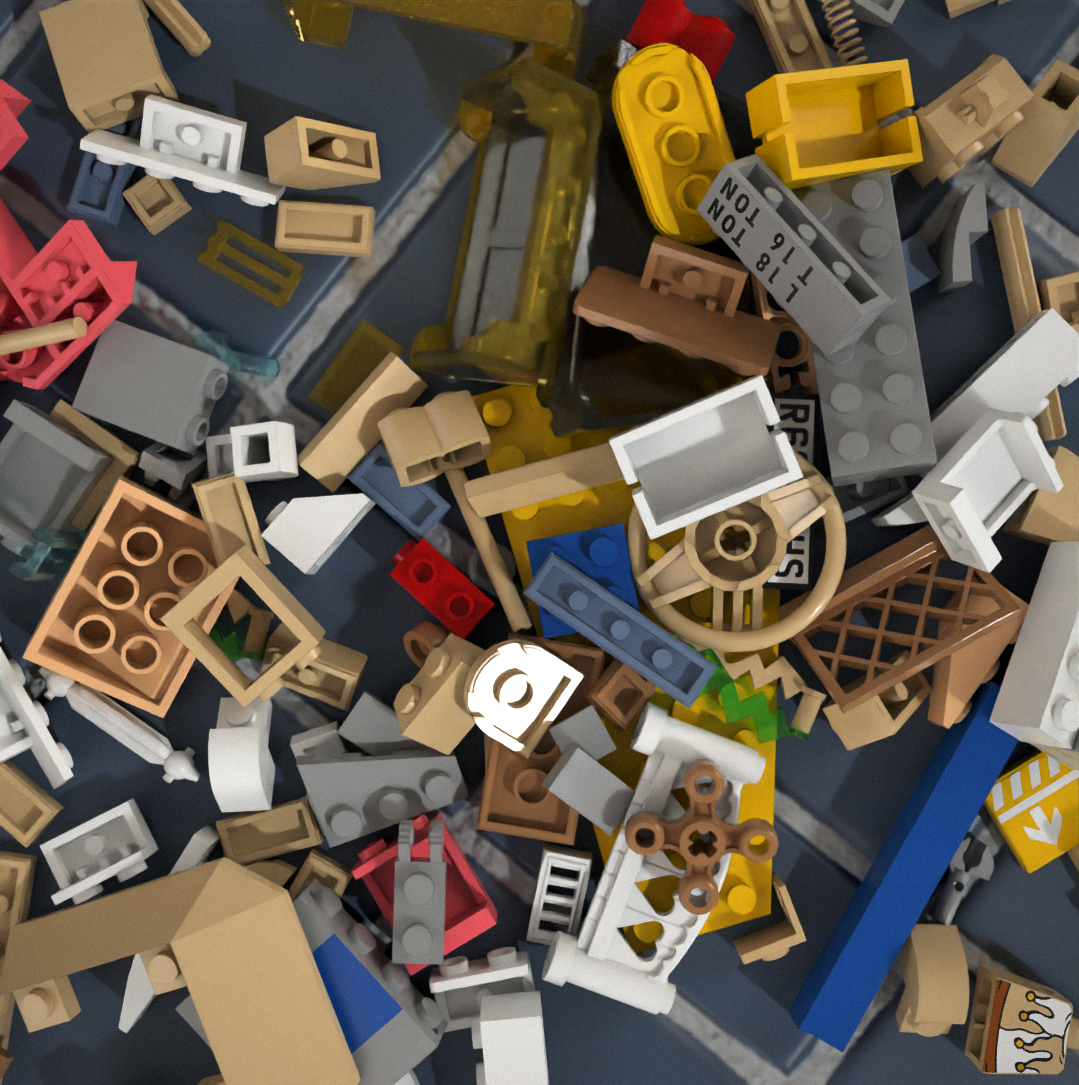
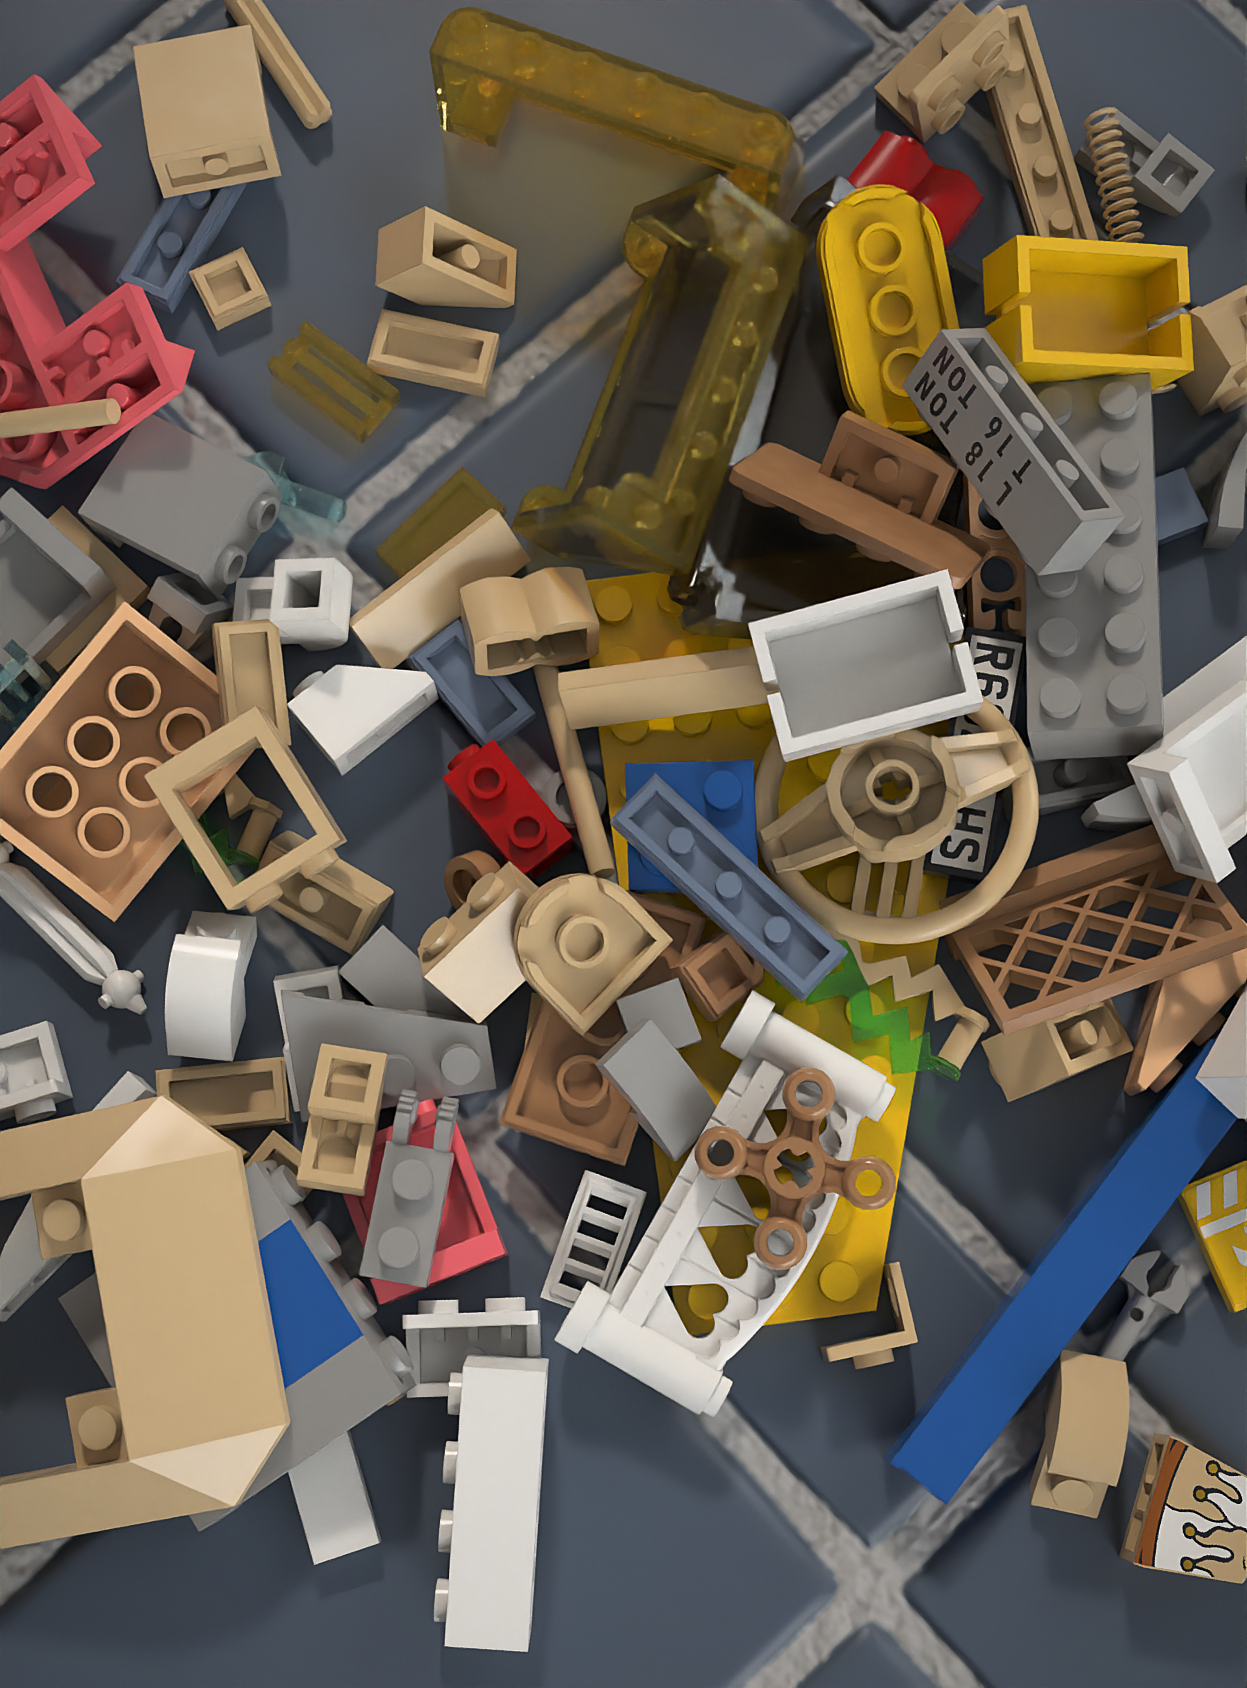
camera: 10 degrees right, 10 degrees down
white bracket [80,94,286,206] -> none
none -> tan slope [296,1043,388,1197]

